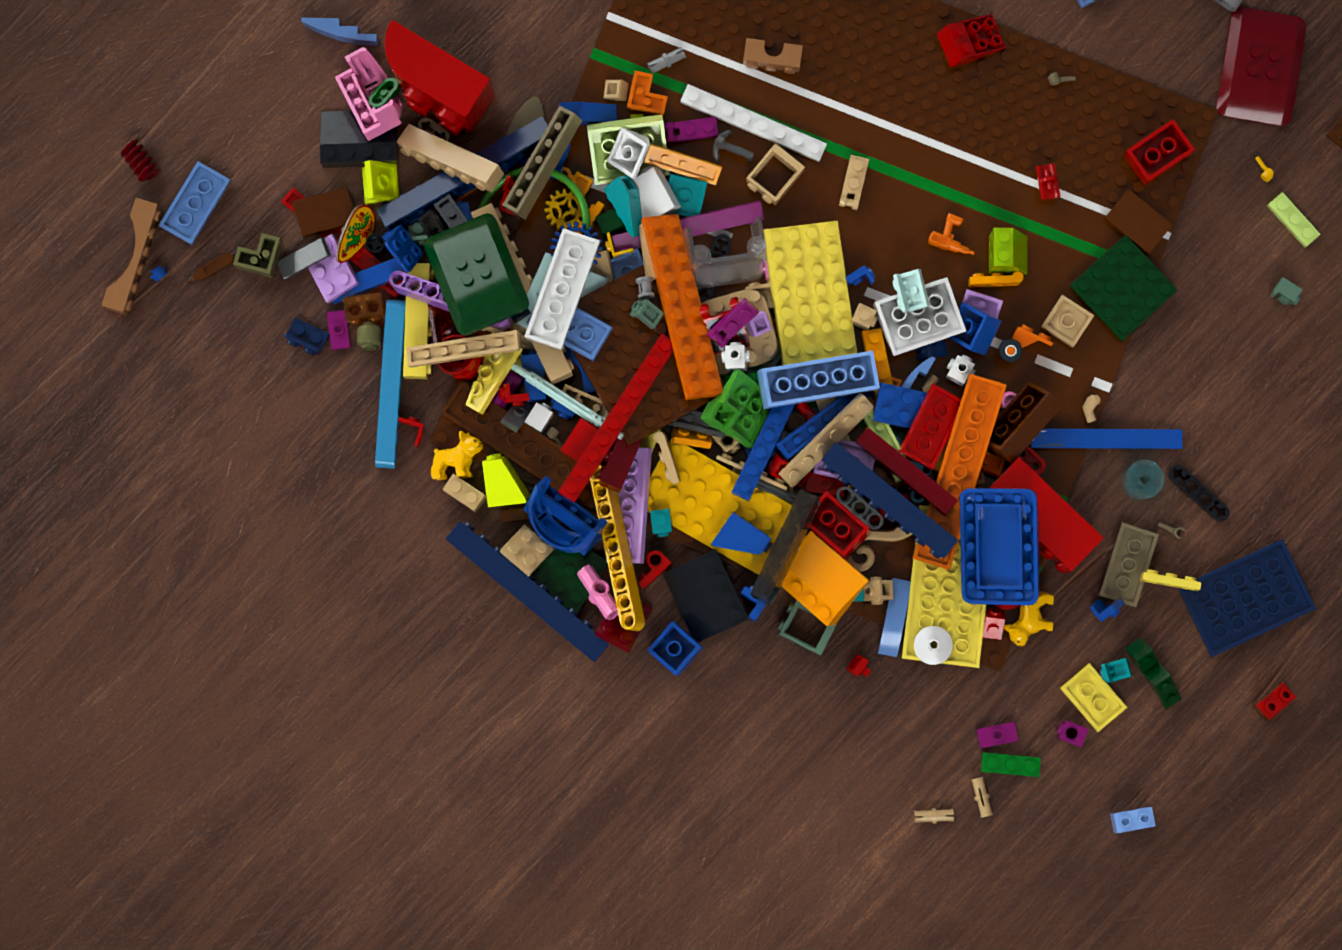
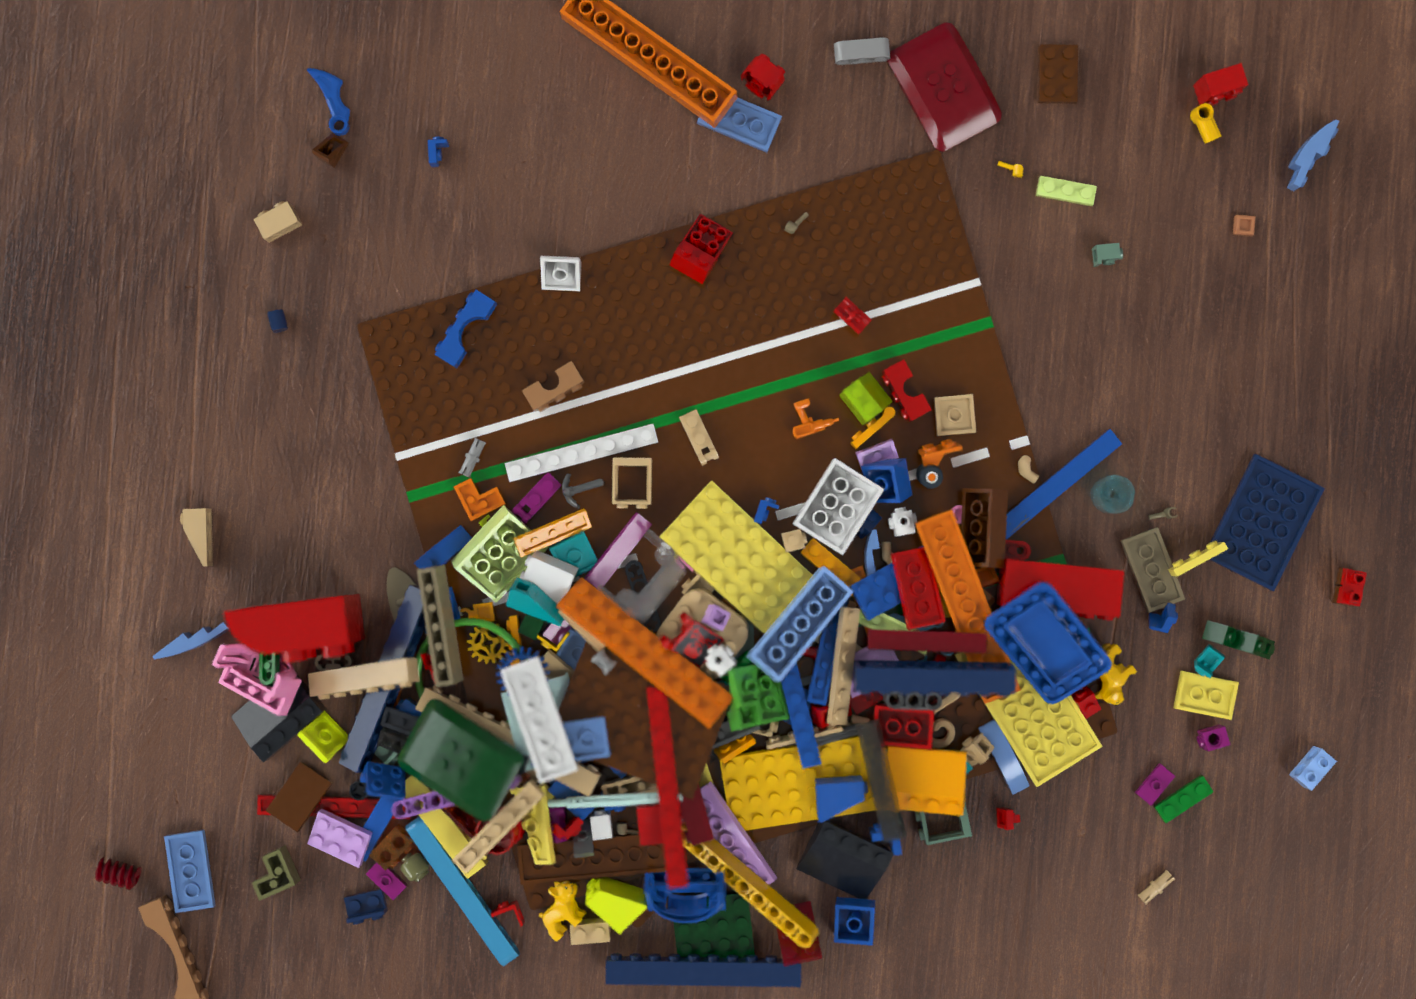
camera: 40 degrees left, 5 degrees up
blue plate [150,265,168,282] -> none
reddish brown piece [187,253,234,283] -> none
tile [277,238,331,279] -> none
shield [336,205,376,263] -> none
tan plate [500,524,554,576] -> none
bright pink piece [577,565,618,620] -> none
tan slope [603,80,629,101] -> none
white slope [607,127,650,179] -> none
sand green bracket [629,299,664,329] -> none
red plate [638,550,672,590] -> none
teal bracket [650,509,673,537] -> none
tan plate [653,431,681,484] -> none
magenta plate [707,298,759,348] -> none
light aqua bracket [893,269,930,313] -> none
white dish [914,626,953,665] -> none
tan pin [971,777,993,818] -> none
dark green plate [1069,235,1178,342] -> none
reddish brown tile [1104,189,1173,254] -> none
red brick [1123,119,1195,186] -> none
black beam [1168,465,1230,522] -> none
none -> red arch [881,359,932,422]

